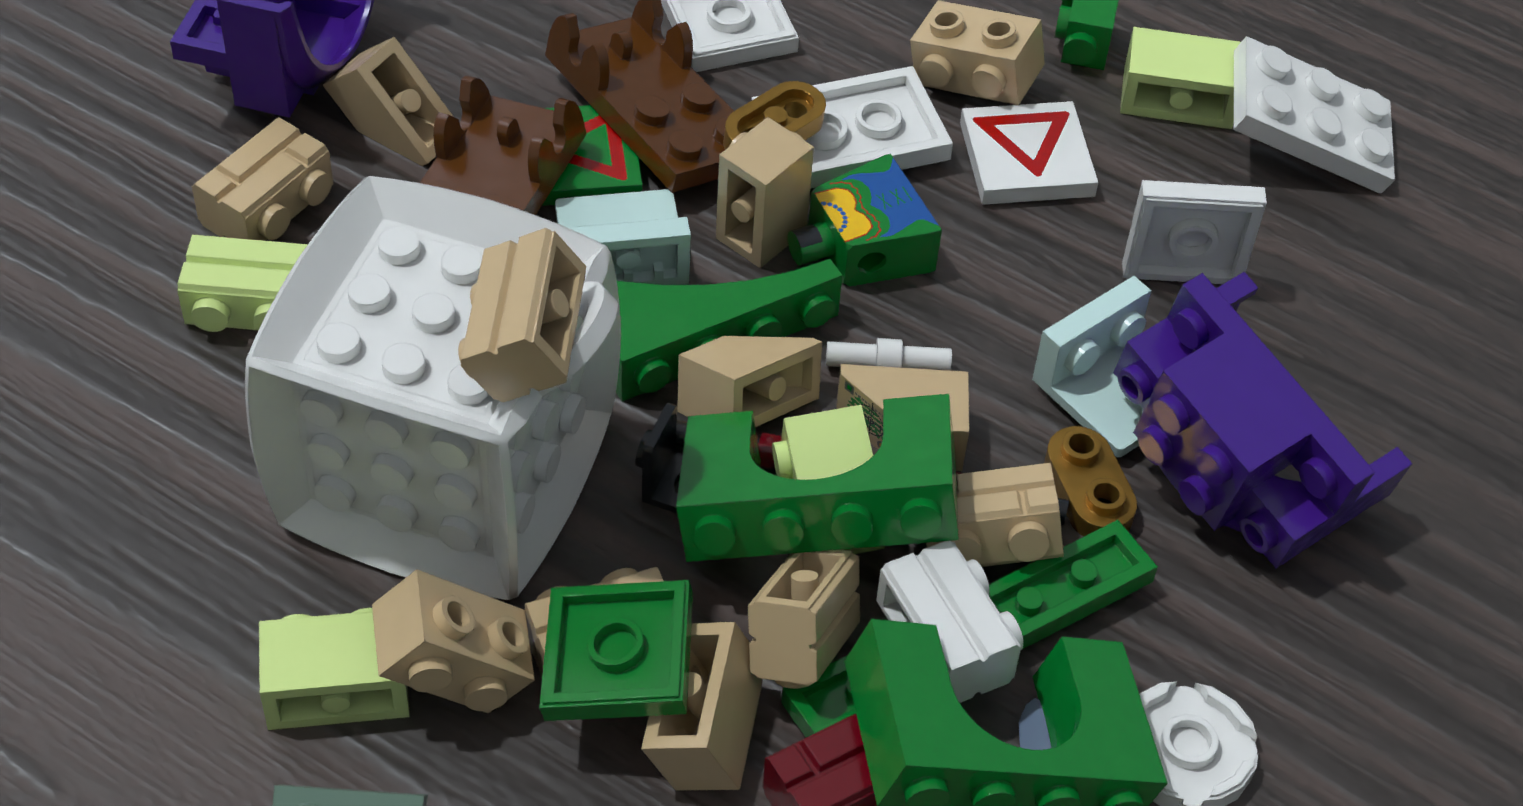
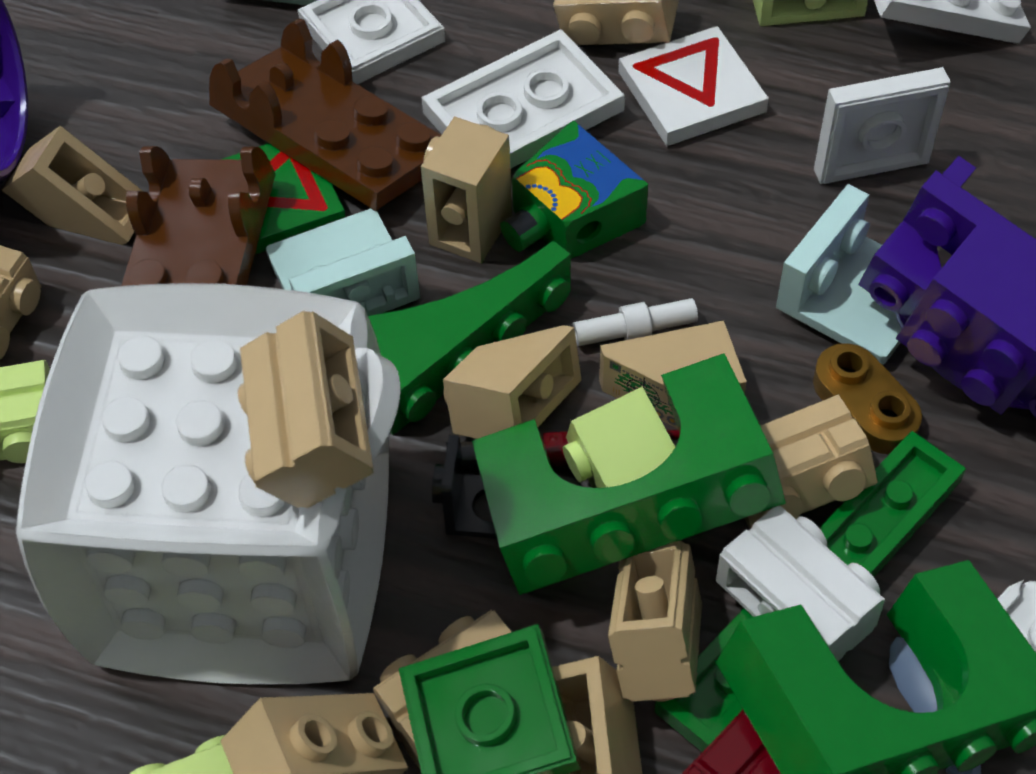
camera: 10 degrees left, 5 degrees up
pearl gold plate [723,81,826,150] -> none

